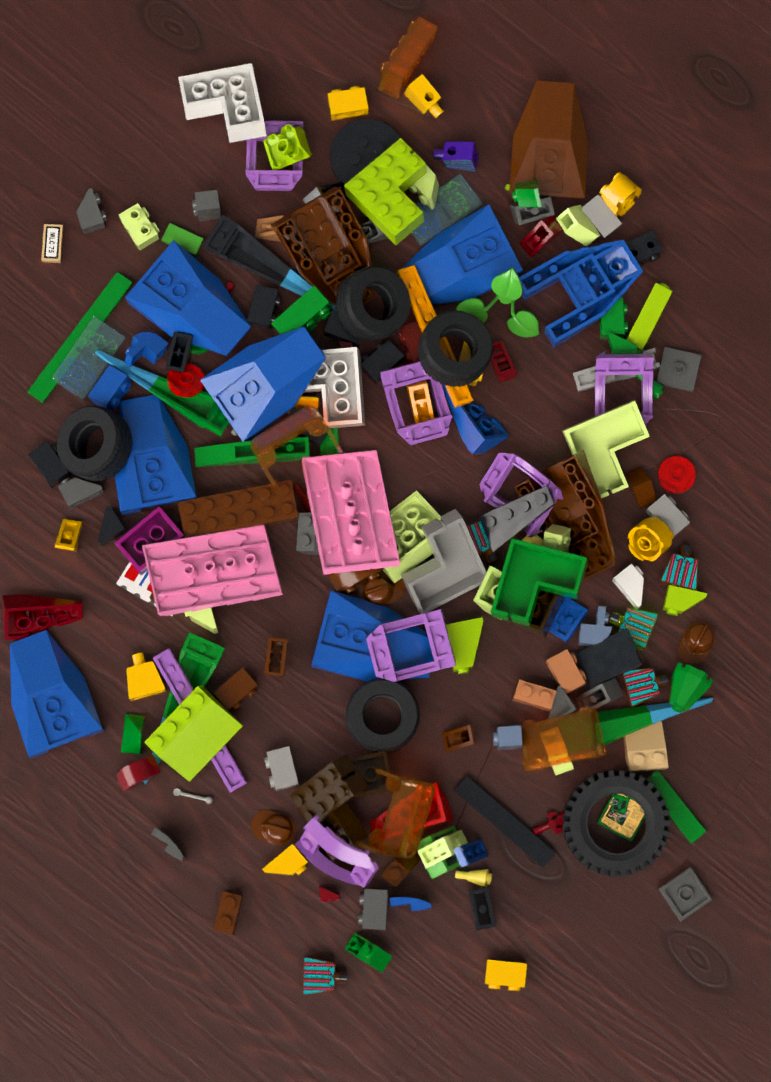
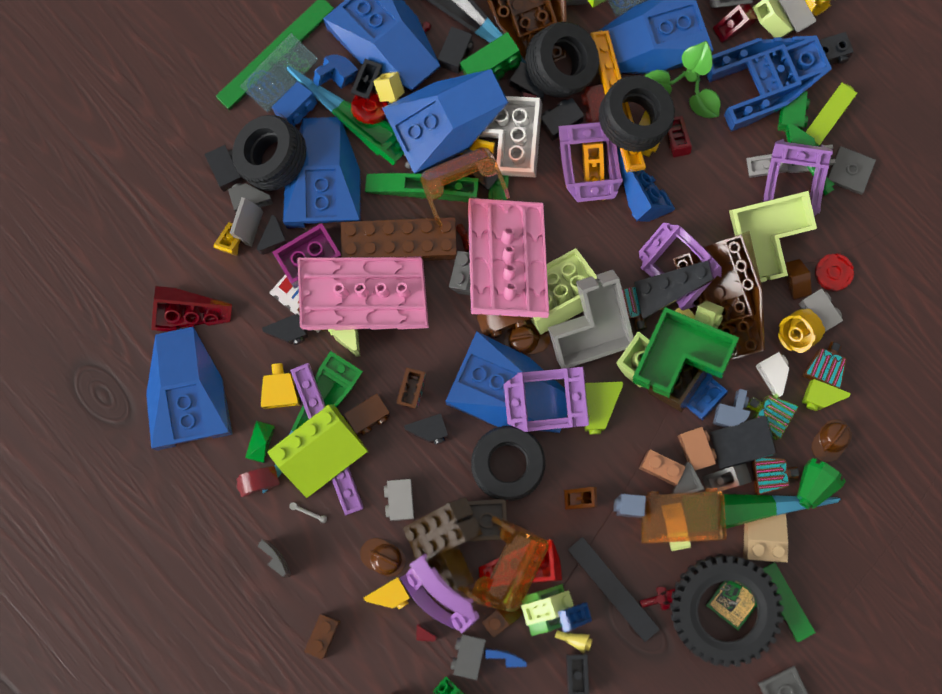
camera: 15 degrees right, 0 degrees up
none -> light grey slope [230,197,263,246]
none -> black slope [262,313,308,345]
none -> light yellow brick [374,72,405,103]
none -> black slope [404,413,448,445]

